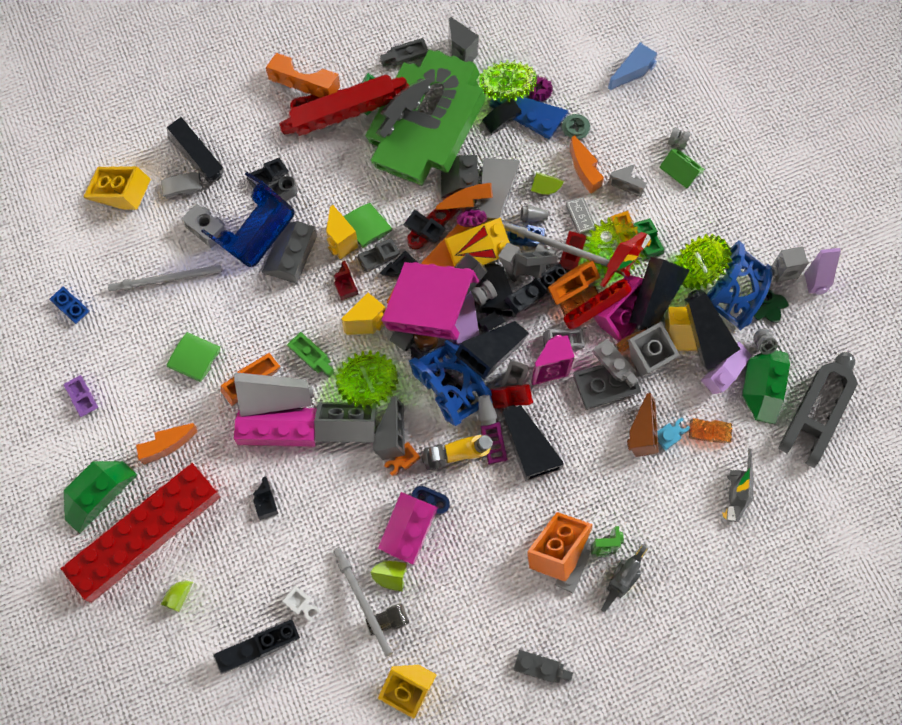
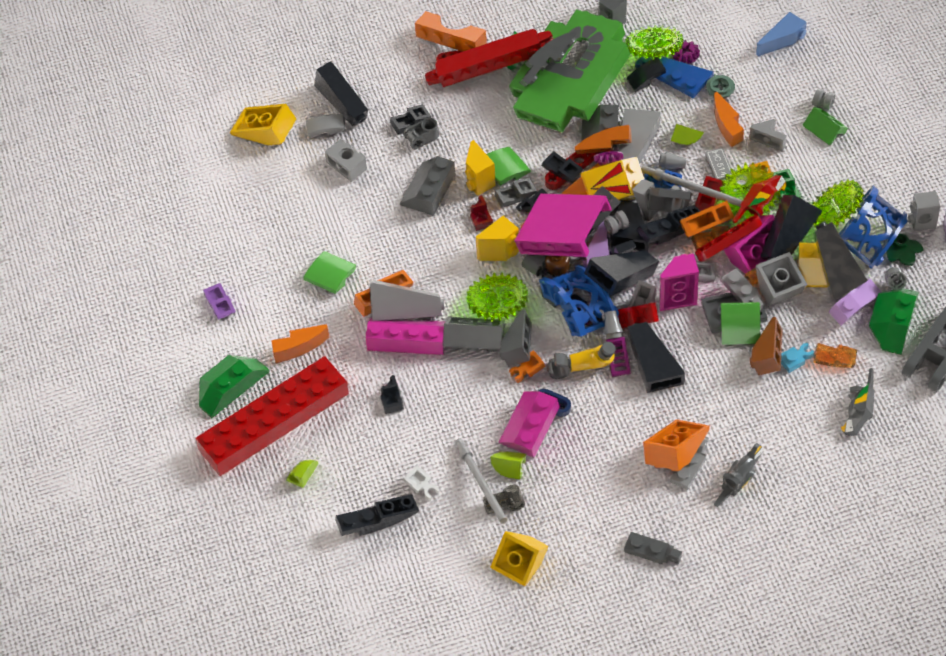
camera: 10 degrees right, 15 degrees down
blue slope [49,286,90,324] -> none
light grey bar [108,265,222,292] -> none
clear blue windscreen [201,172,294,267] -> none
bright green hinge [287,332,335,378] -> none
dark grey hinge [380,38,428,67] -> none
bright green bracket [591,526,624,557] -> none
none -> bright green slope [721,302,760,345]

